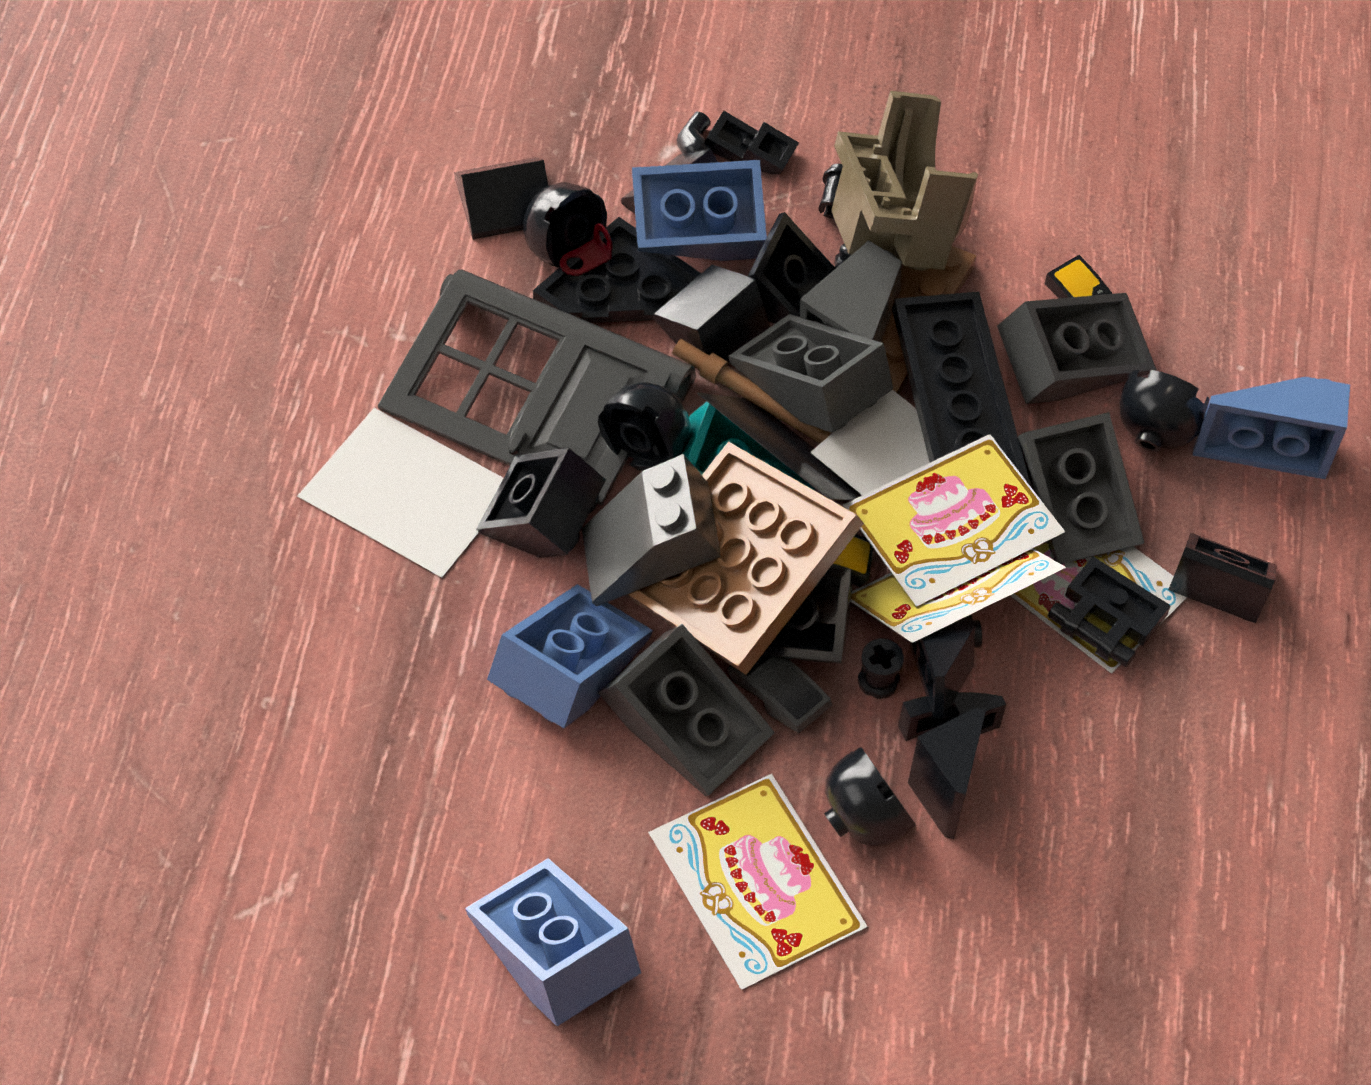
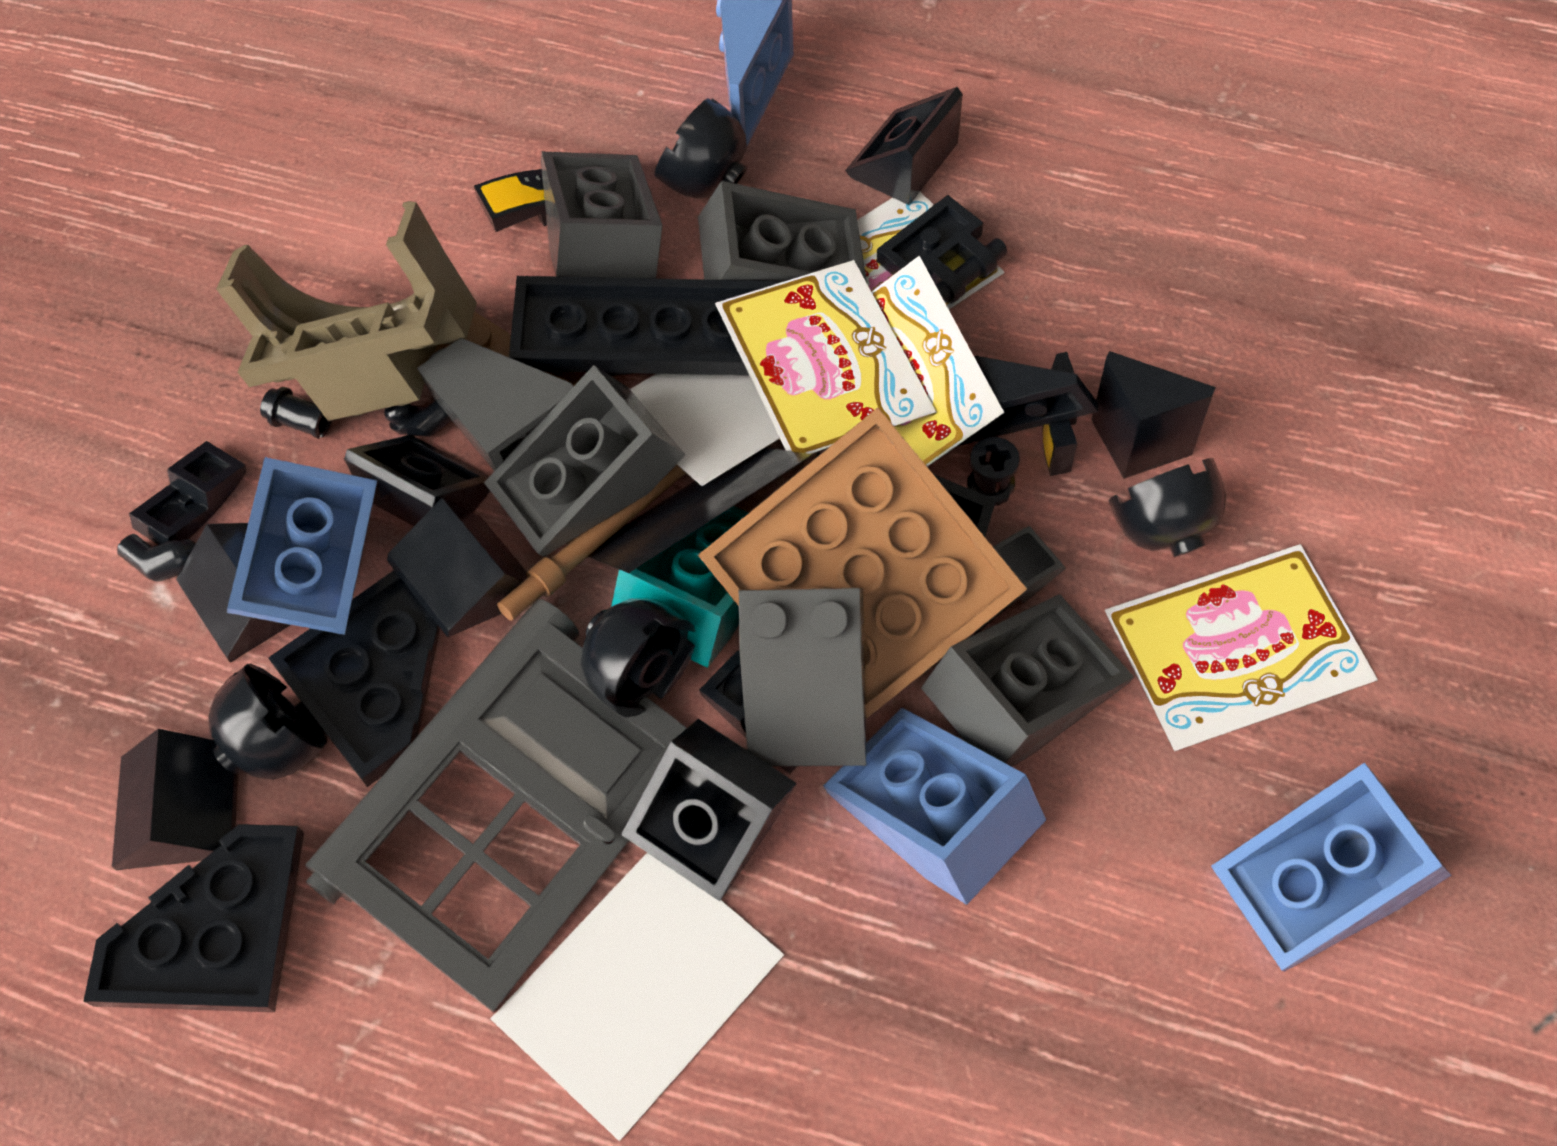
camera: 75 degrees left, 5 degrees up
dark red piece [560,223,613,276] -> none
none -> black plate [83,824,304,1012]

